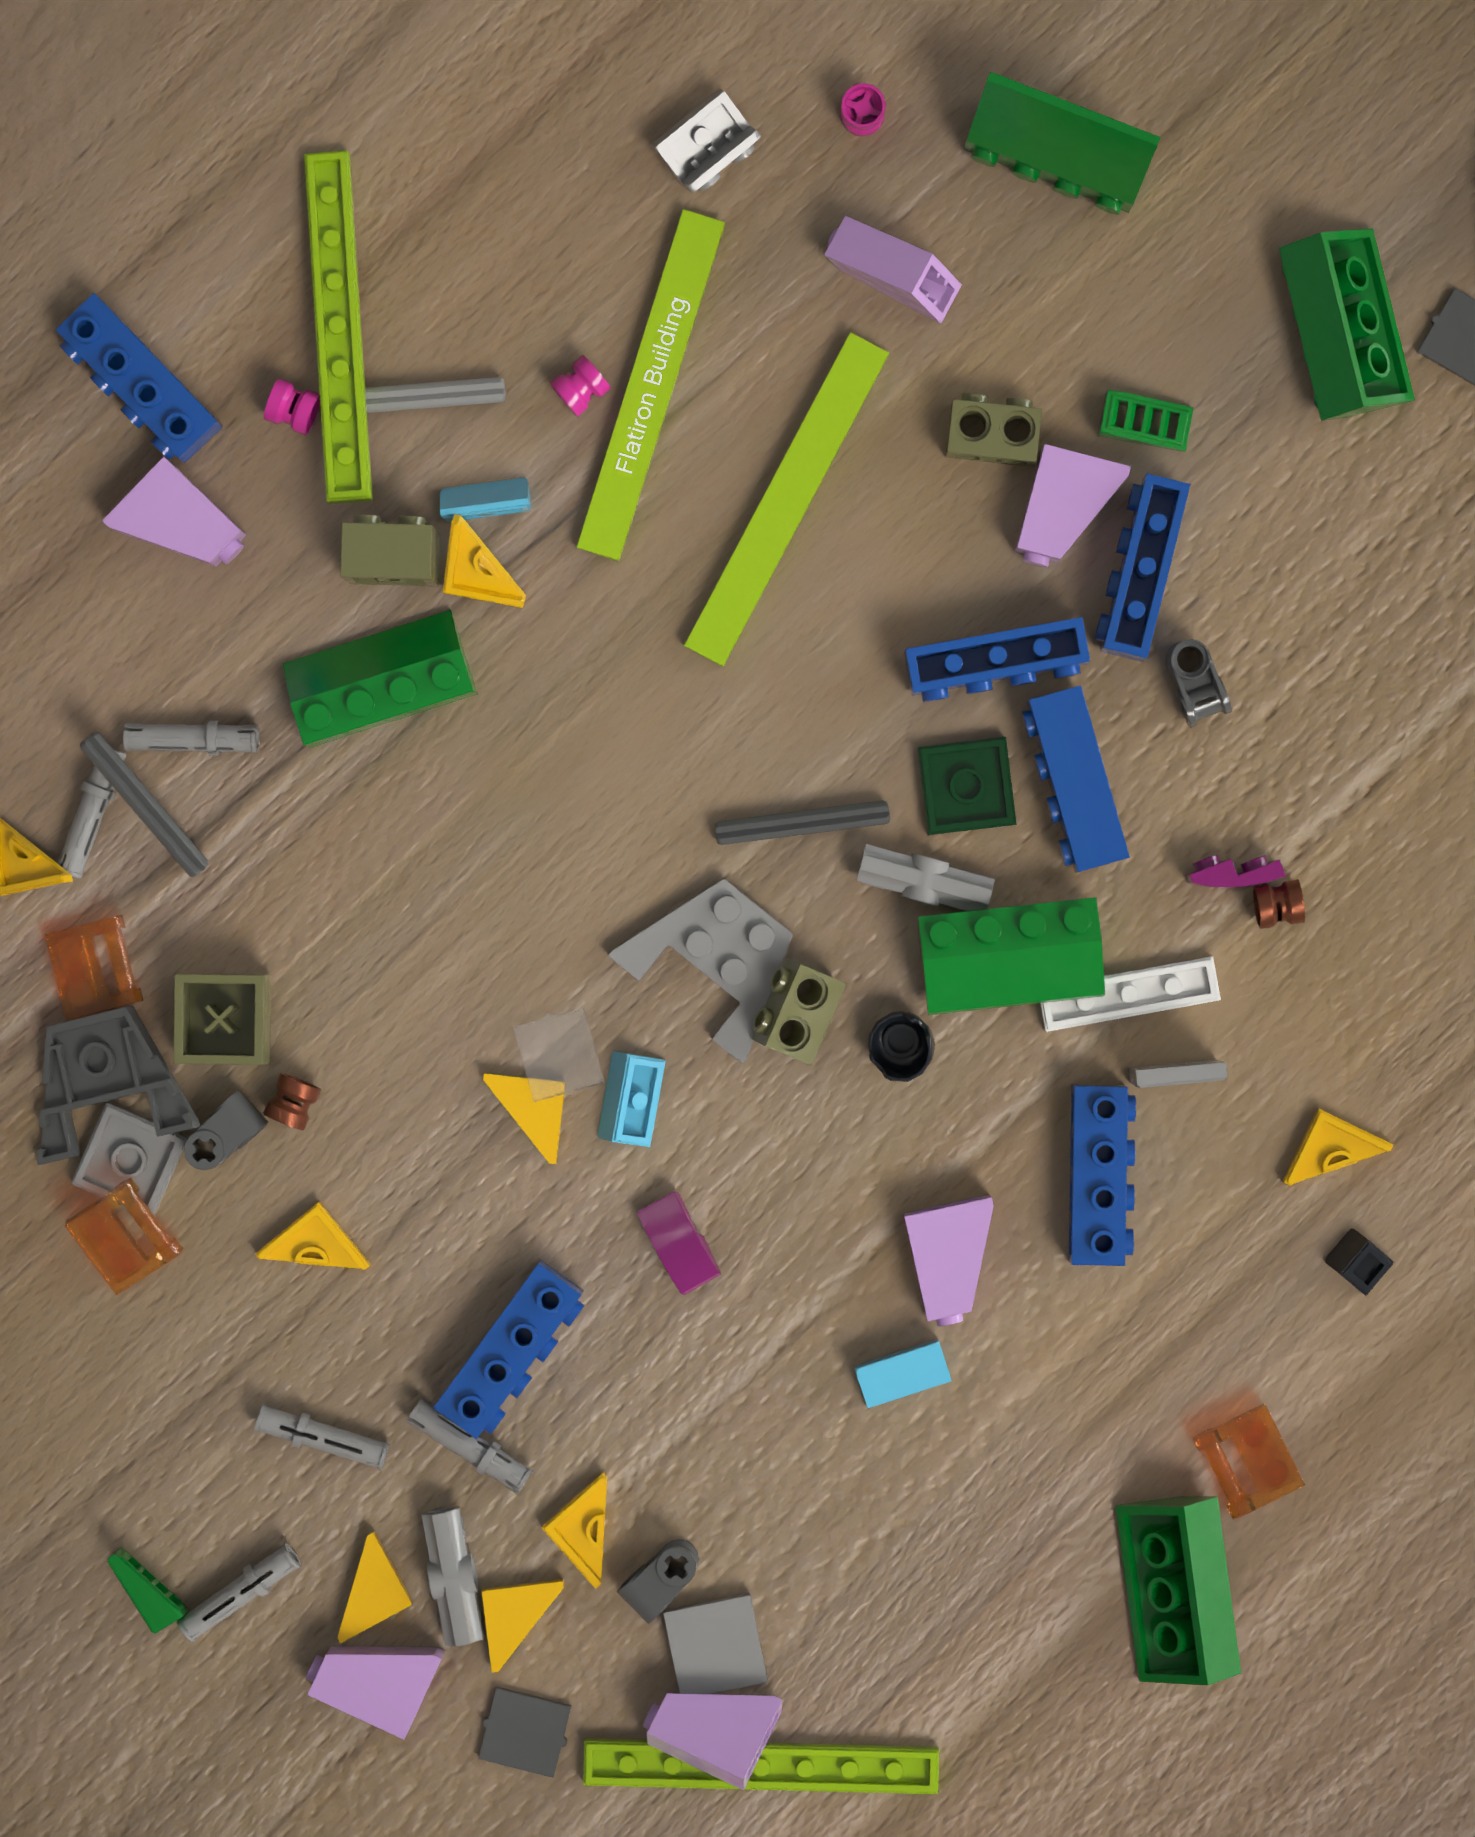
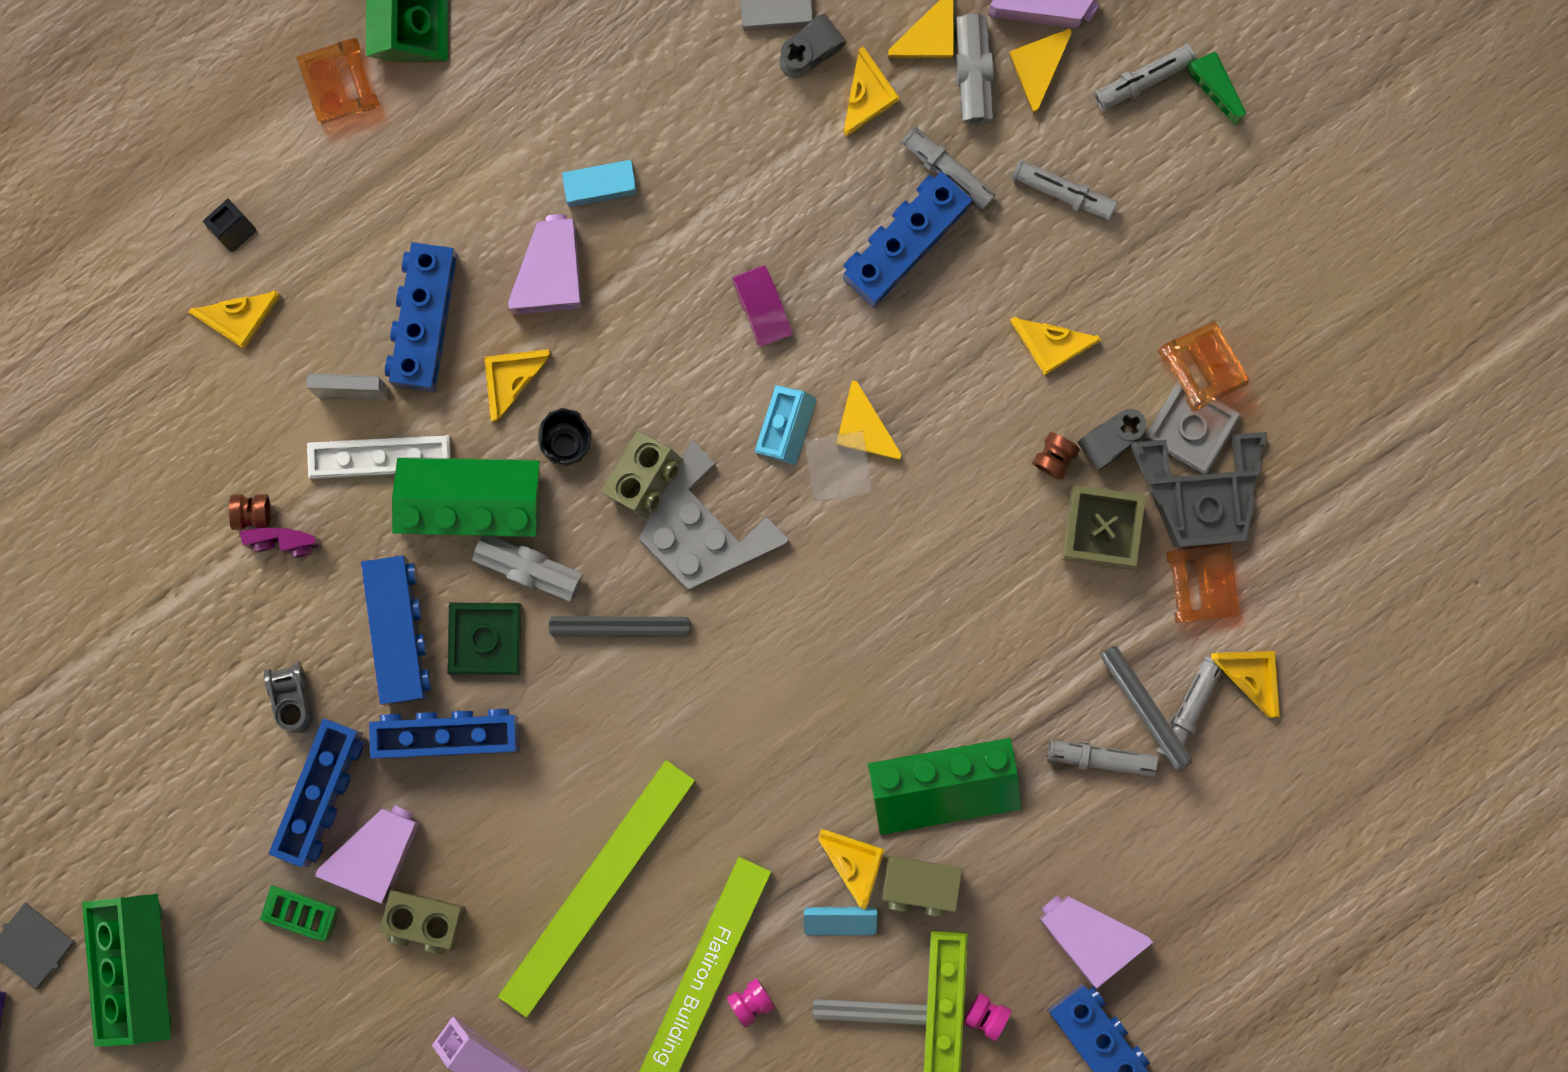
camera: 165 degrees left, 5 degrees down
none -> yellow tile [484,349,551,423]

